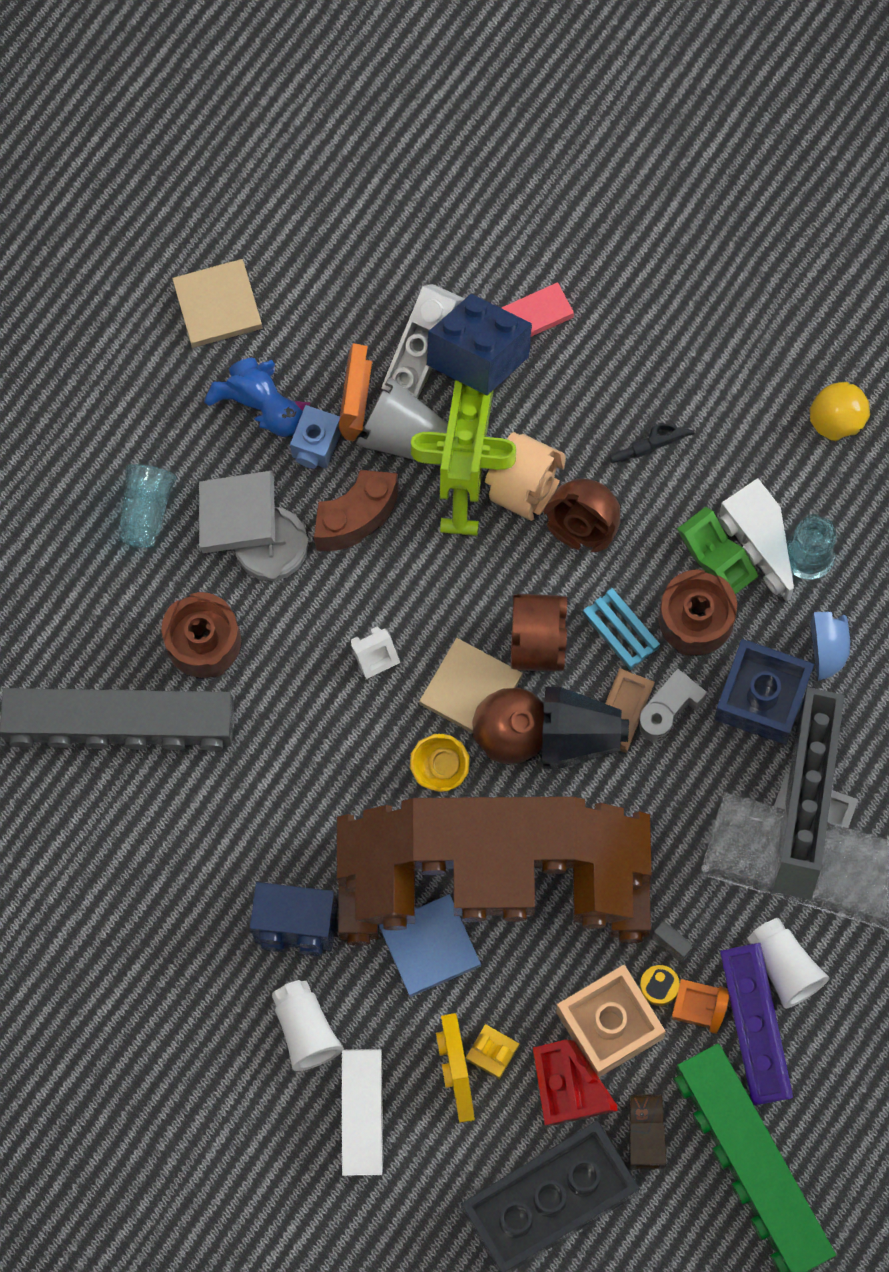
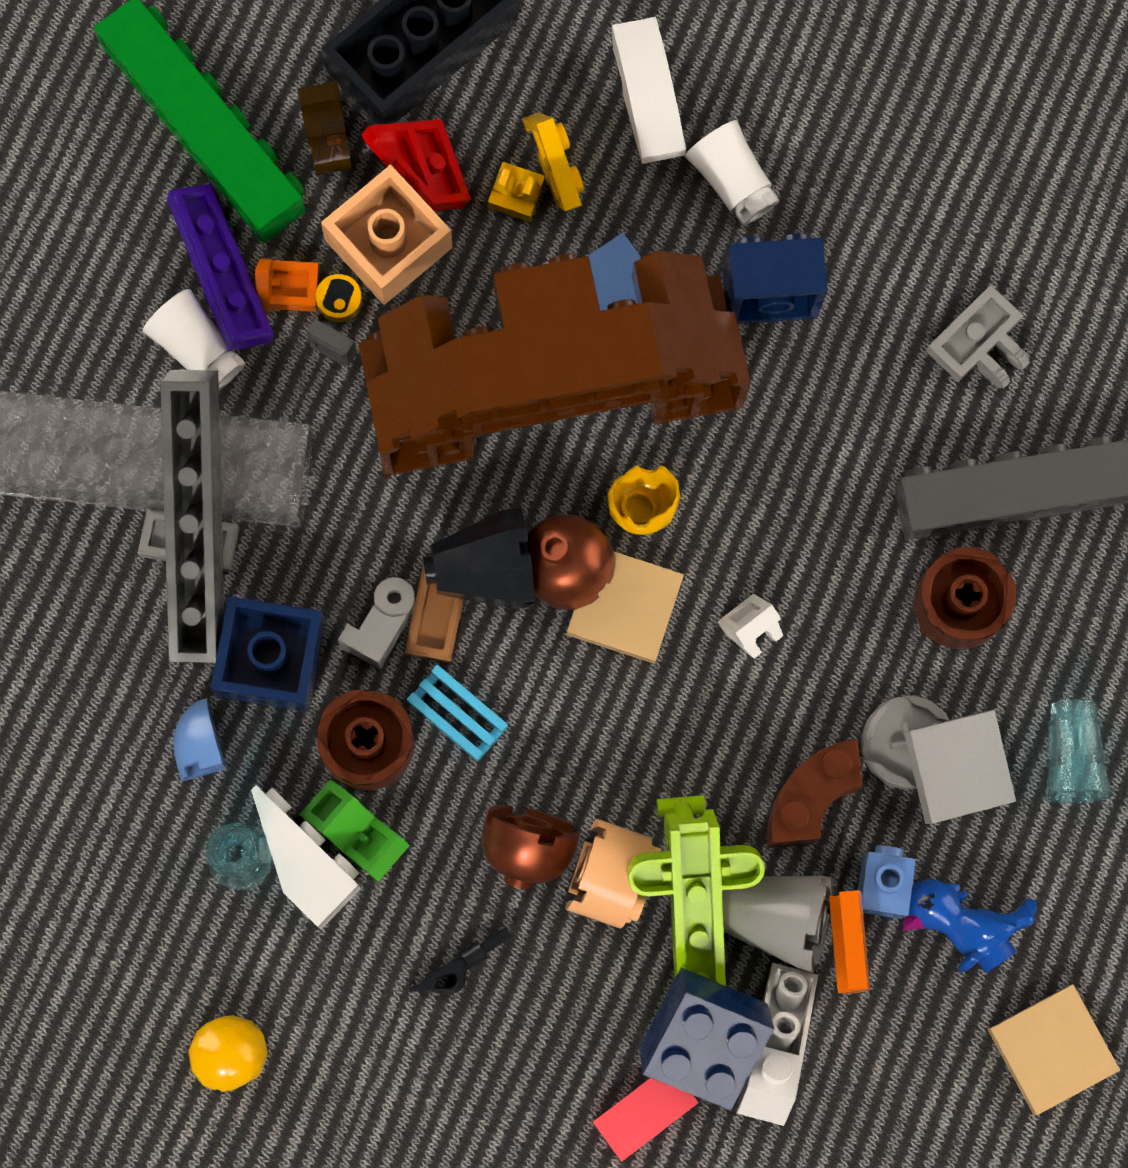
camera: 160 degrees right, 5 degrees up
copper brick [511,594,567,671] -> none
none -> light grey hinge [926,285,1030,389]

